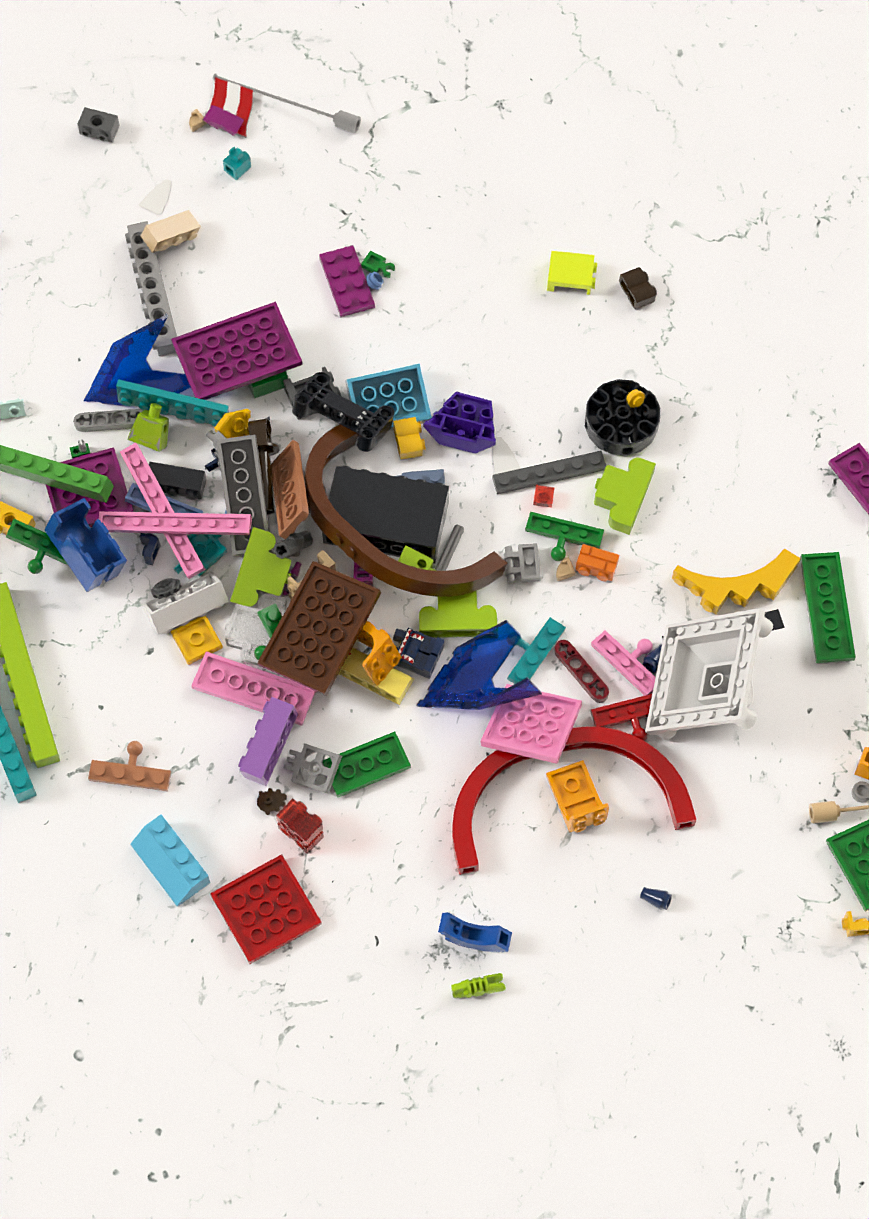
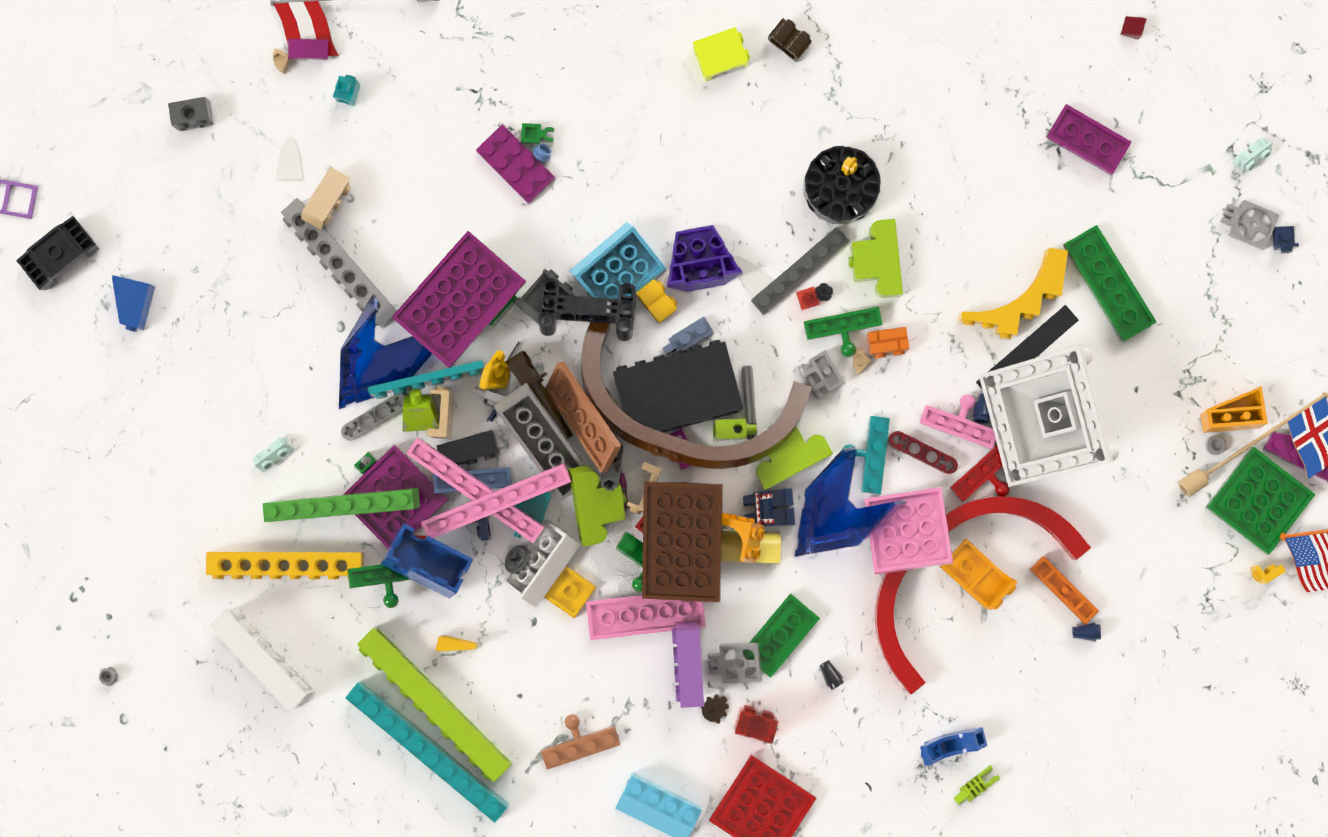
camera: 20 degrees left, 20 degrees up
none -> tan panel [427,386,454,439]
none -> yellow slope [435,635,478,652]
none -> black plate [814,283,833,301]
none -> black cone [819,660,844,690]
none -> orange plate [1029,556,1099,625]

